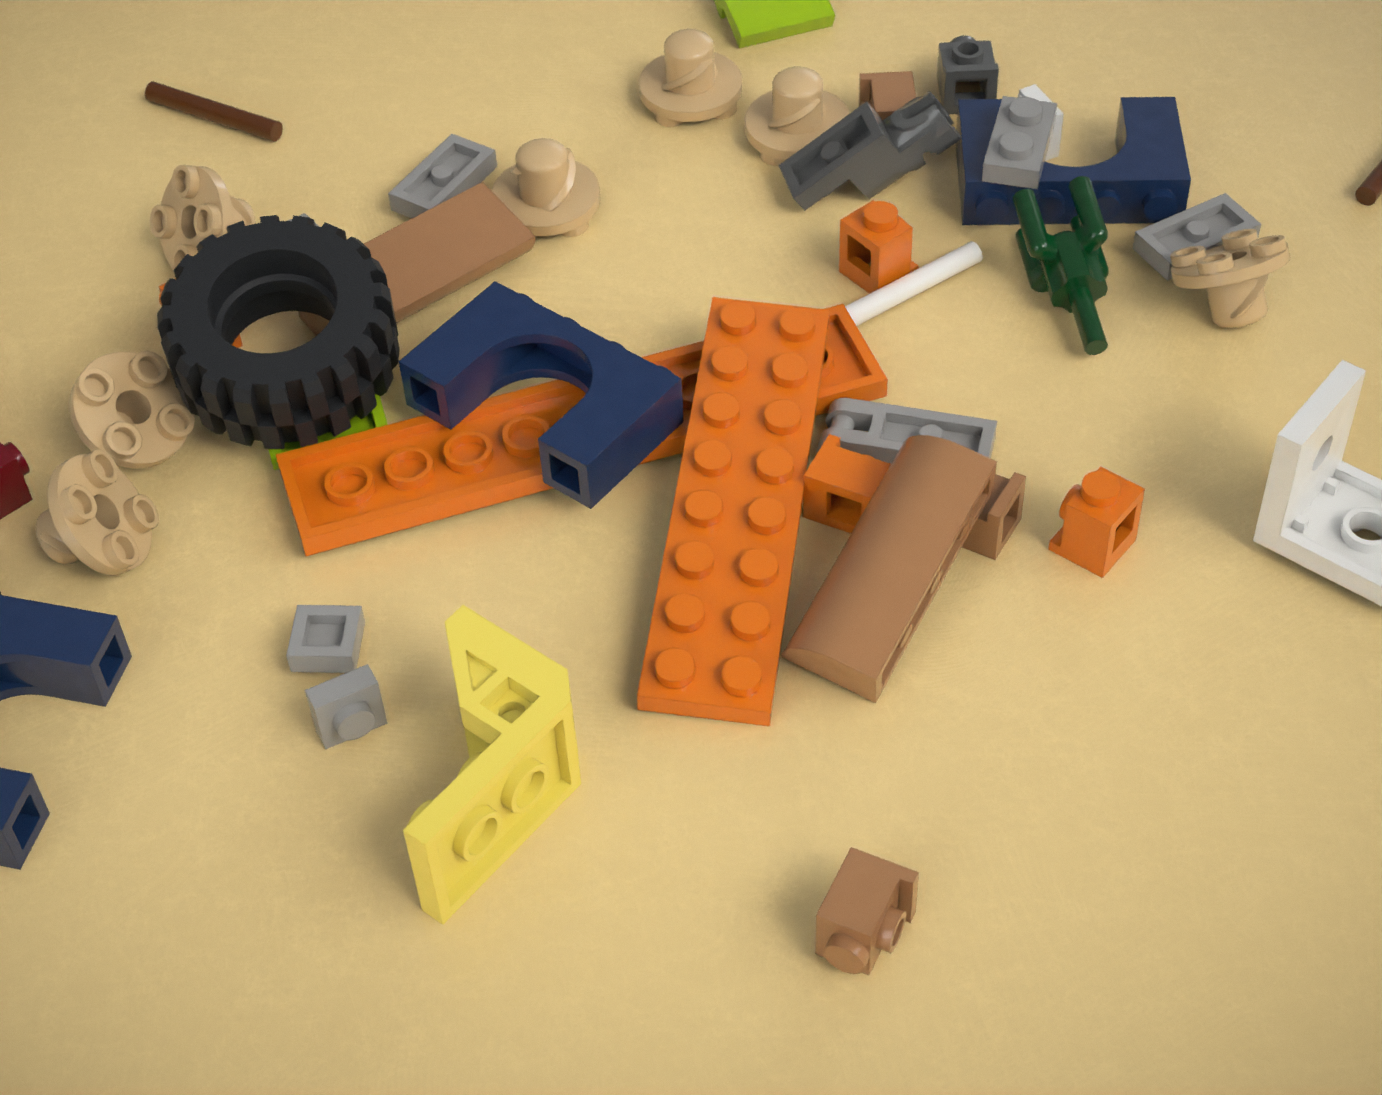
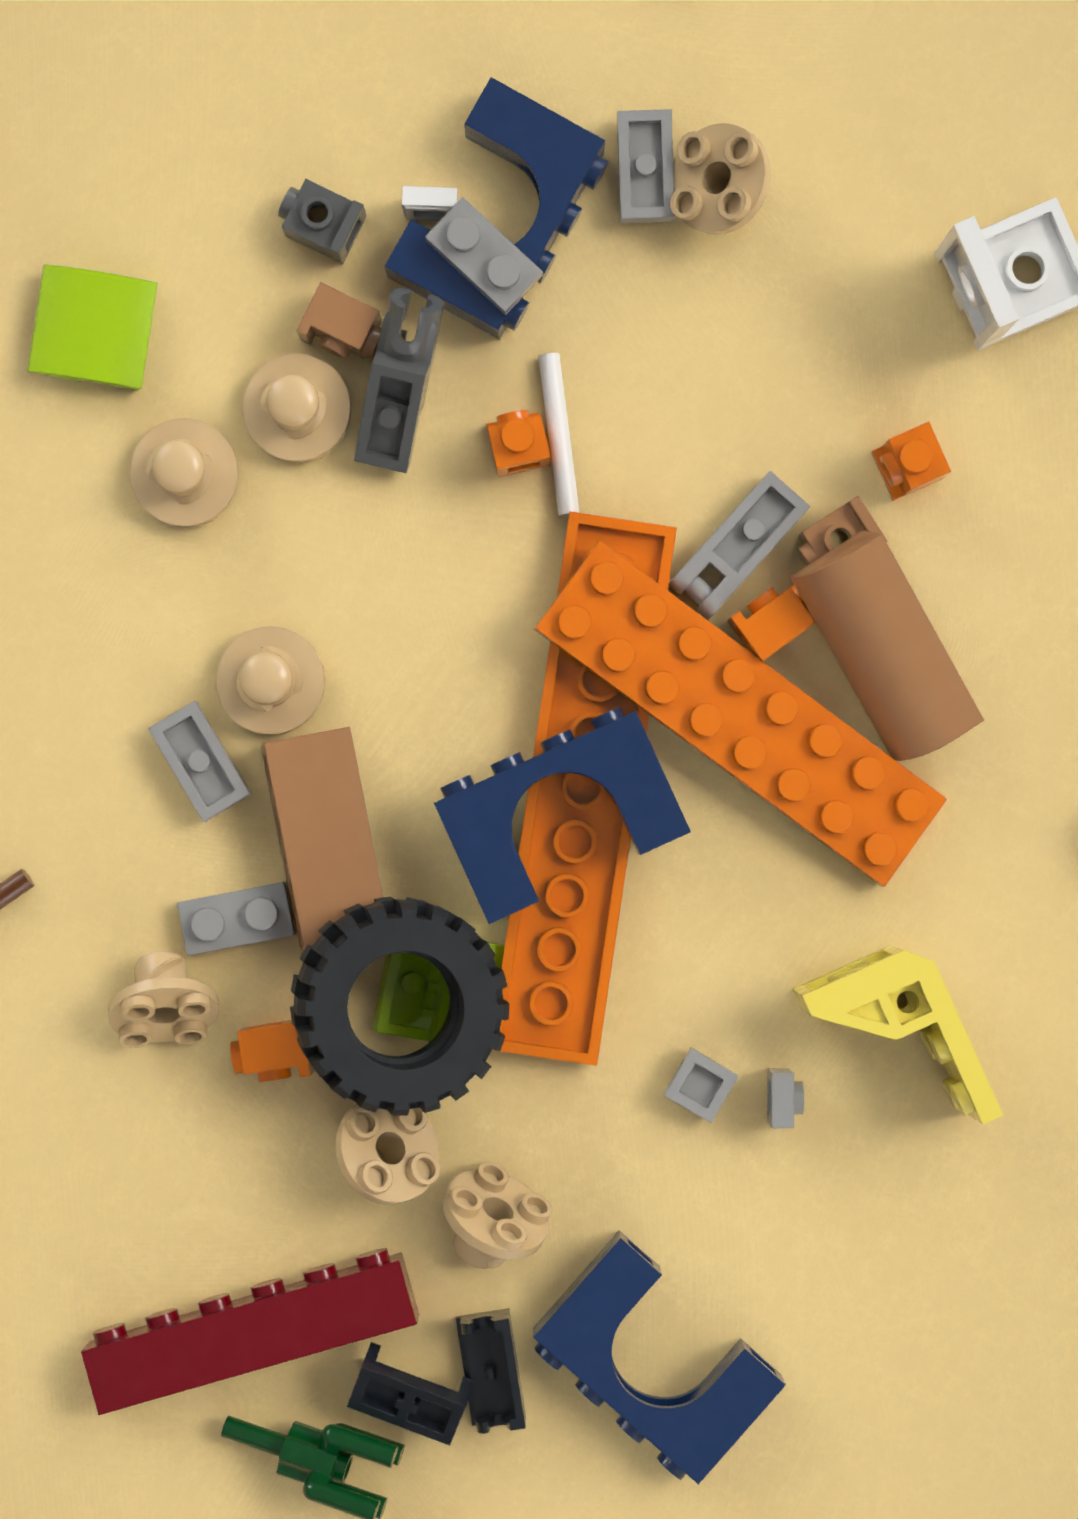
camera: 65 degrees left, 40 degrees up
dark green plant [1012,176,1109,355] -> none

